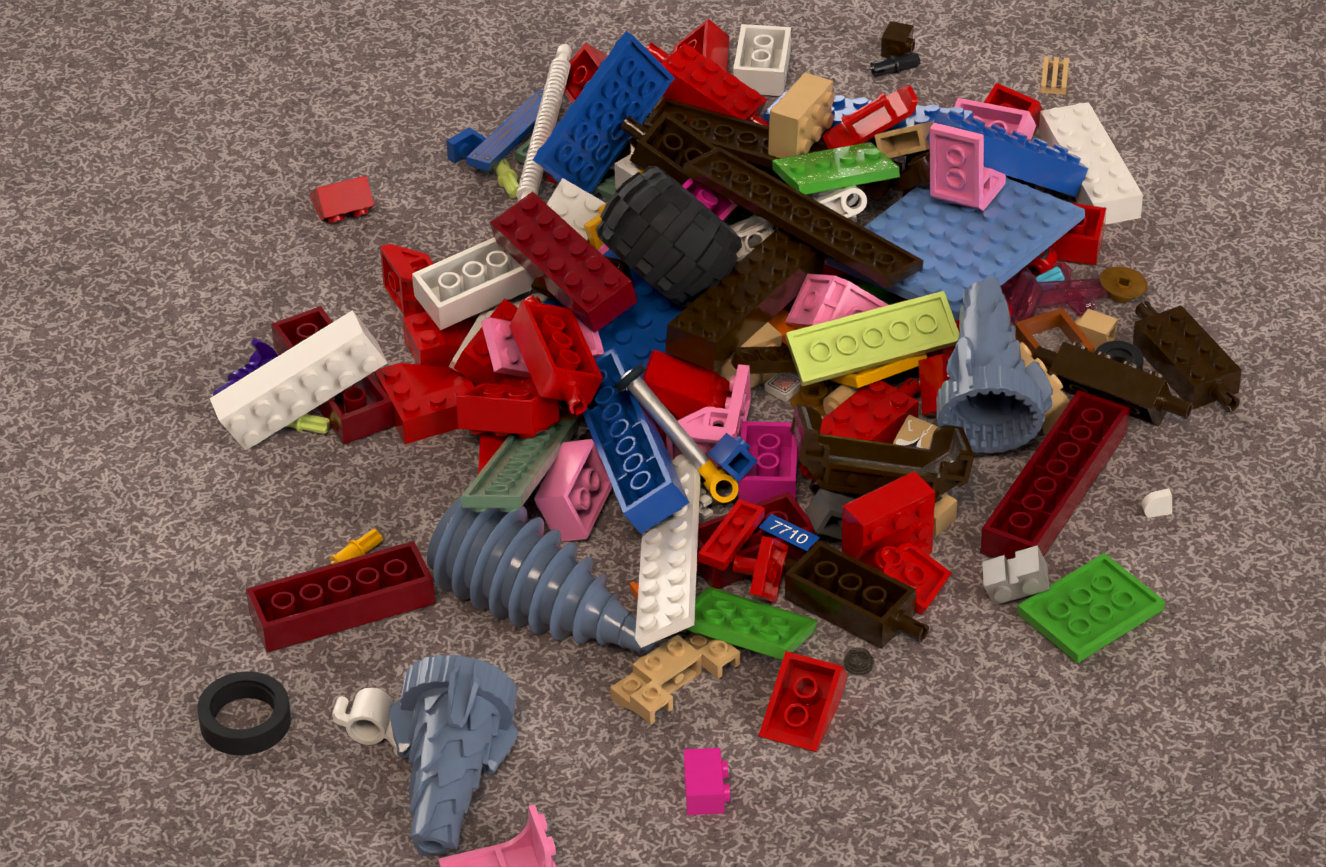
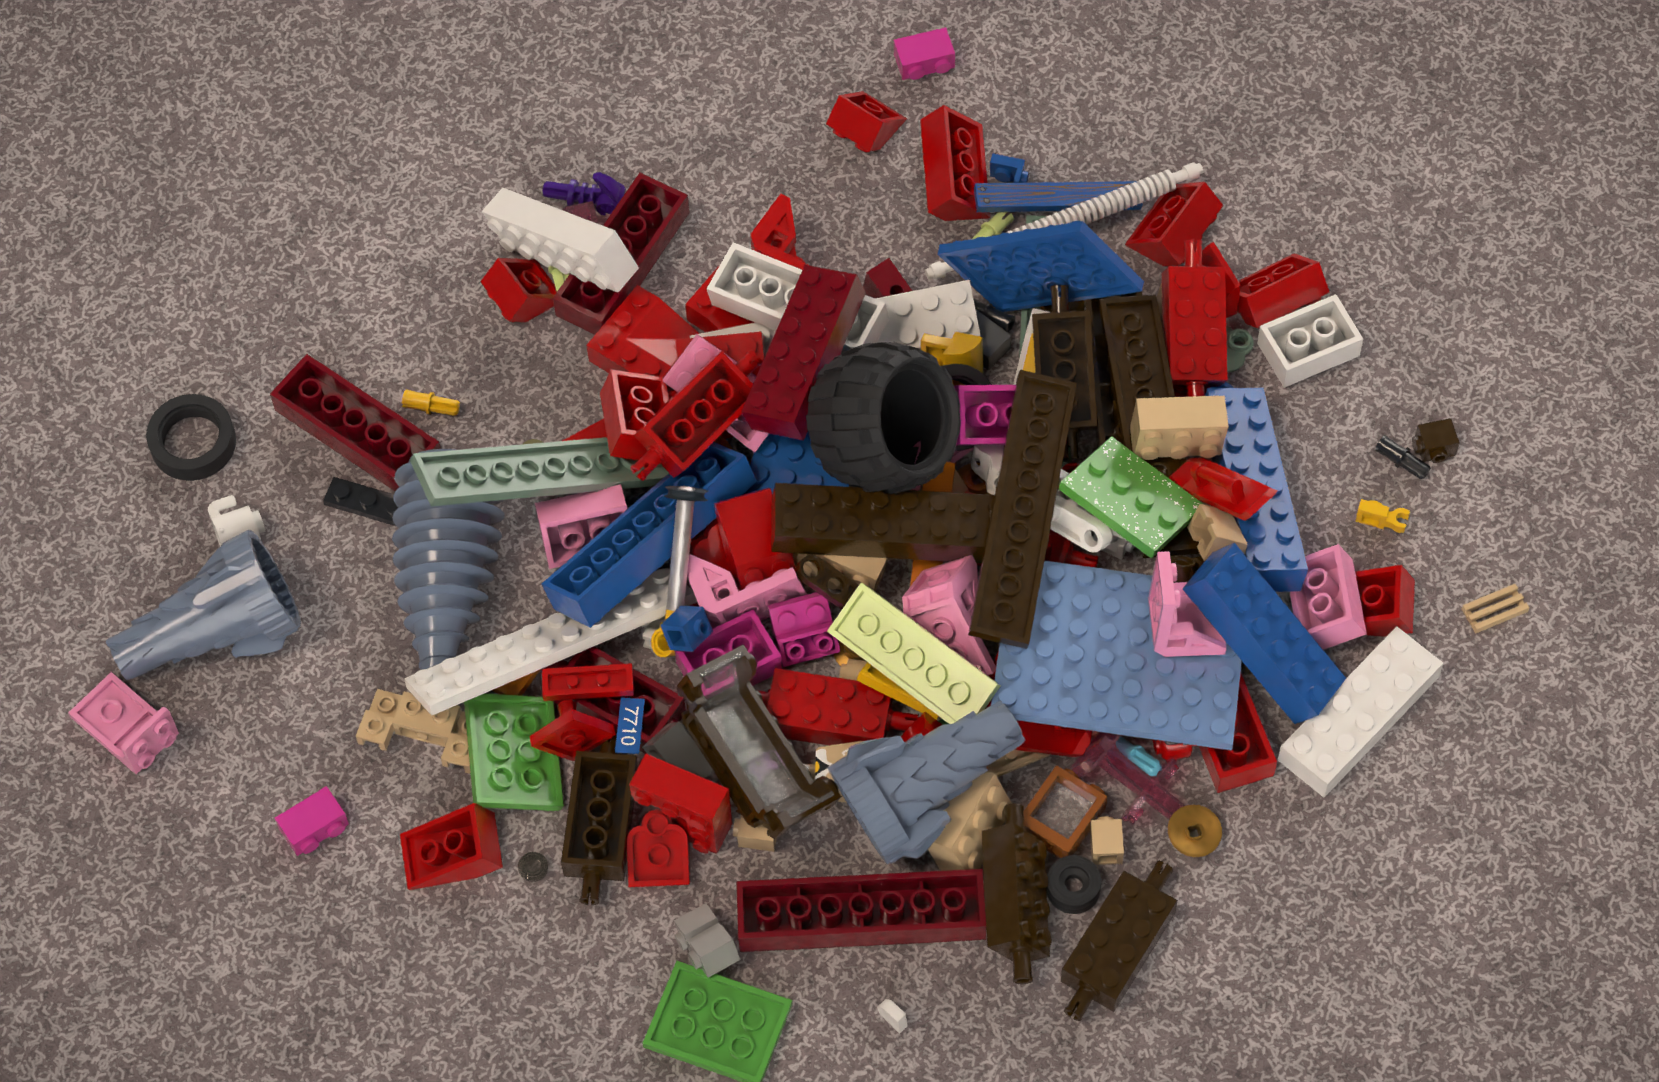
camera: 60 degrees right, 20 degrees up
none -> black plate [323,477,399,526]
none -> red slope [480,258,557,322]
none -> dark pink brick [767,592,840,667]
none -> dark pink brick [894,27,955,80]
none -> red slope [920,105,991,221]
none -> yellow plate [1355,499,1410,533]

